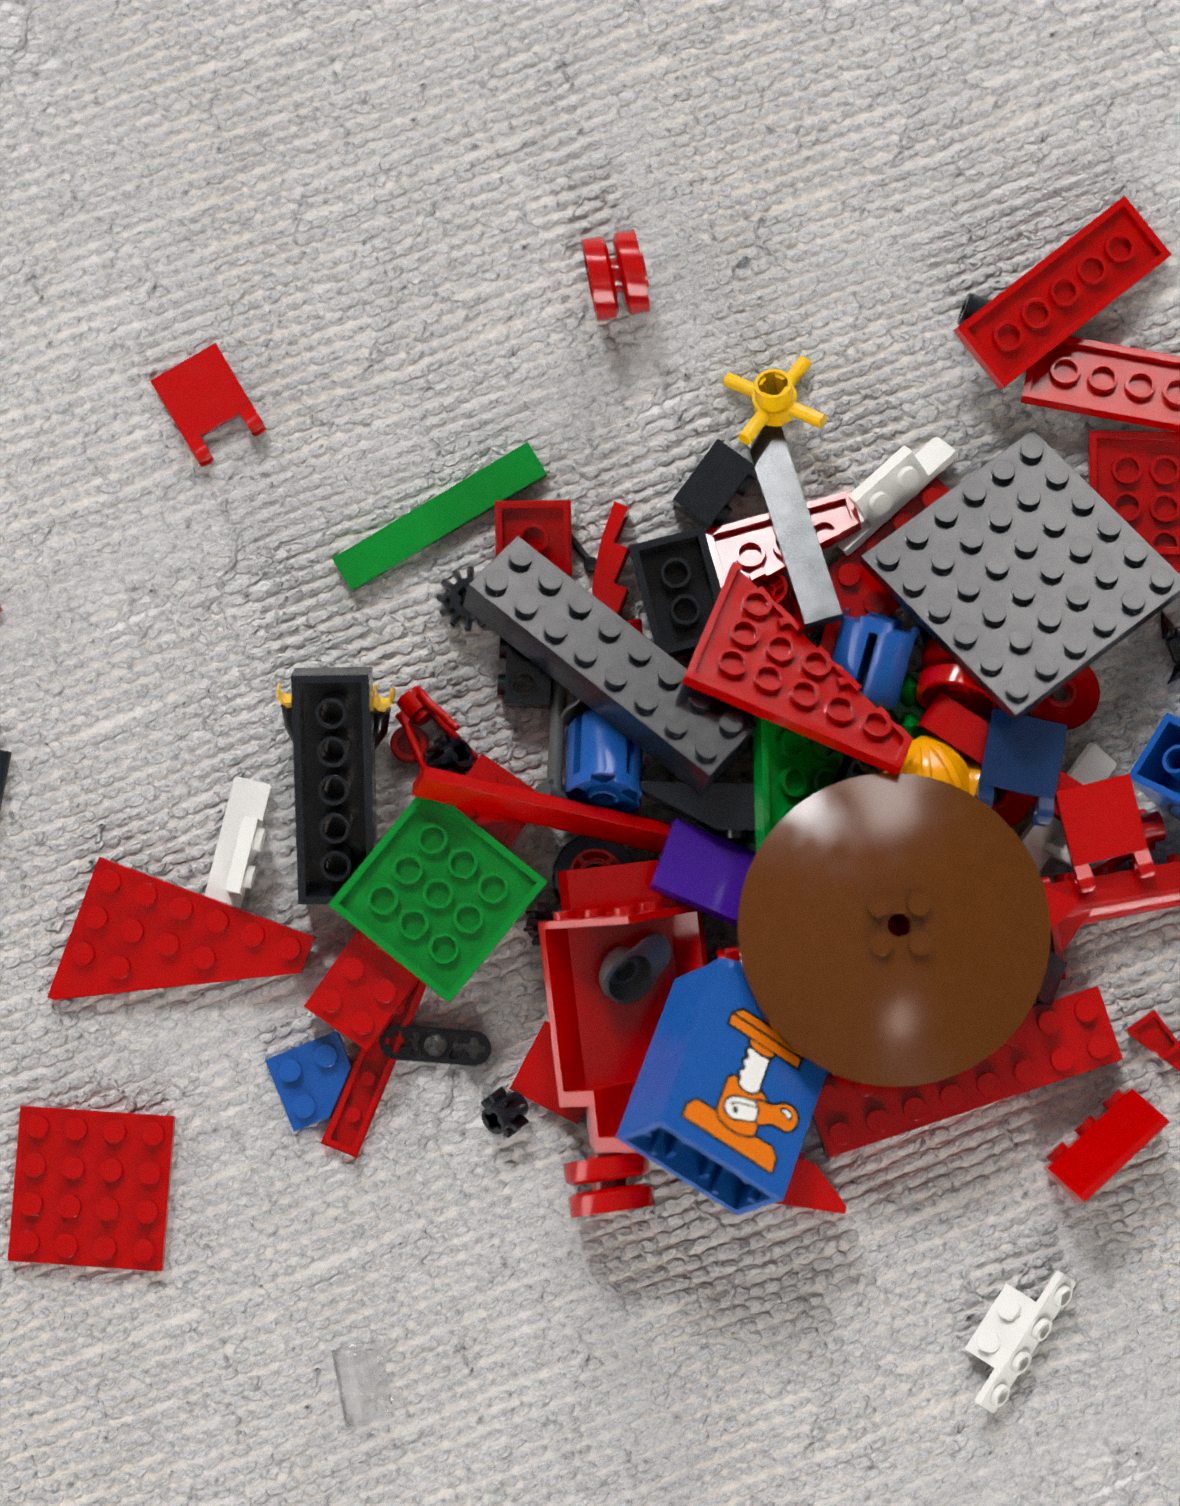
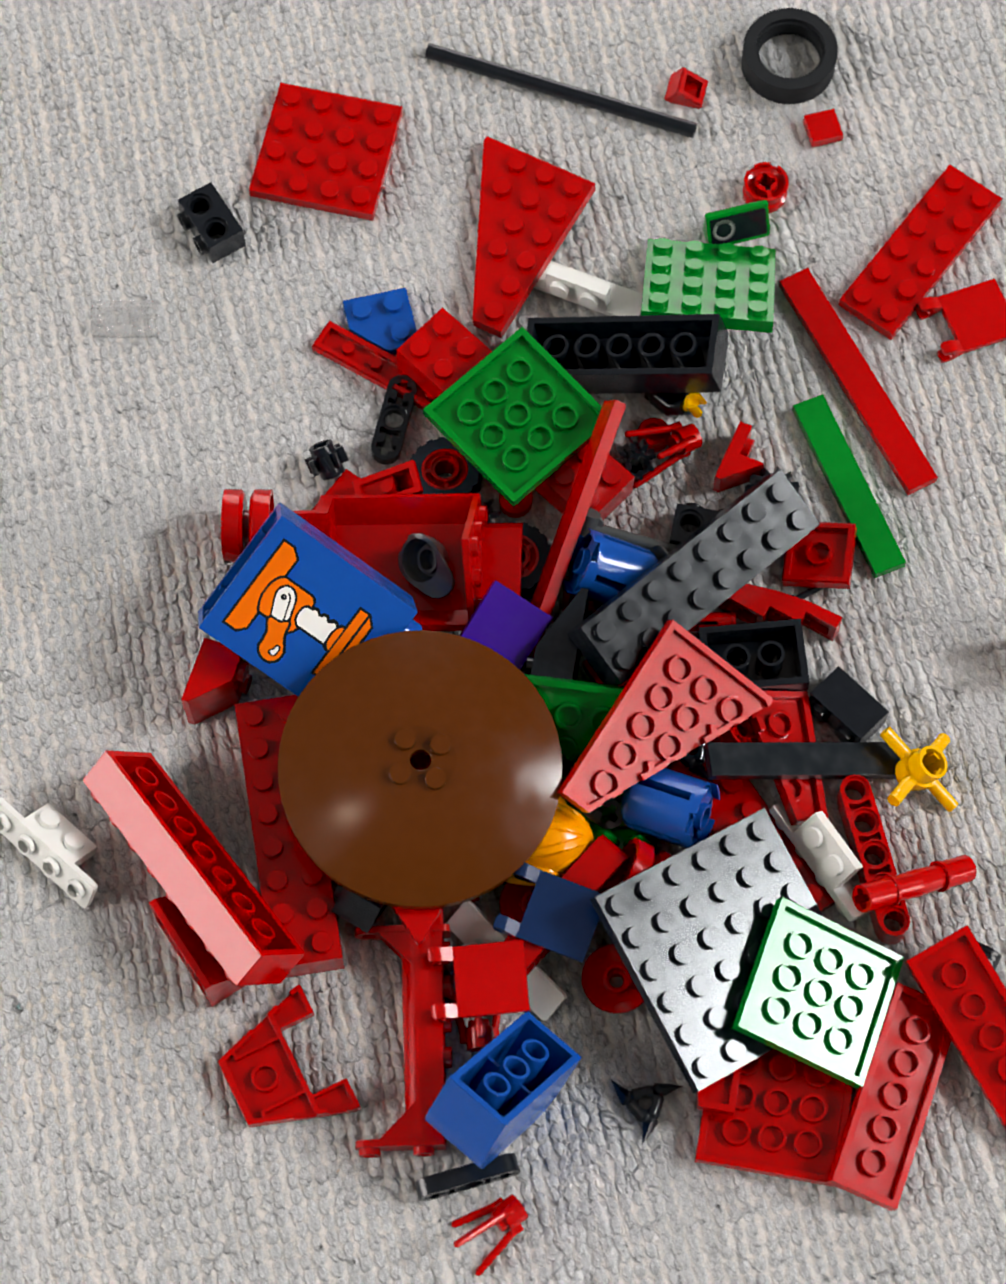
camera: 95 degrees right, 15 degrees down
none -> red brick [82,750,305,986]
none -> black brick [177,182,246,264]
none -> red slope [352,460,424,495]
none -> wheel [410,437,482,494]
none -> plate [641,238,776,333]
none -> slope [703,200,770,244]
none -> red slope [713,421,764,493]
none -> plate [732,897,905,1089]
none -> red wheel [743,162,789,213]
none -> red tile [779,268,938,495]
none -> red beam [836,775,910,945]
none -> red plate [838,164,1002,340]
none -> red piece [852,855,976,913]

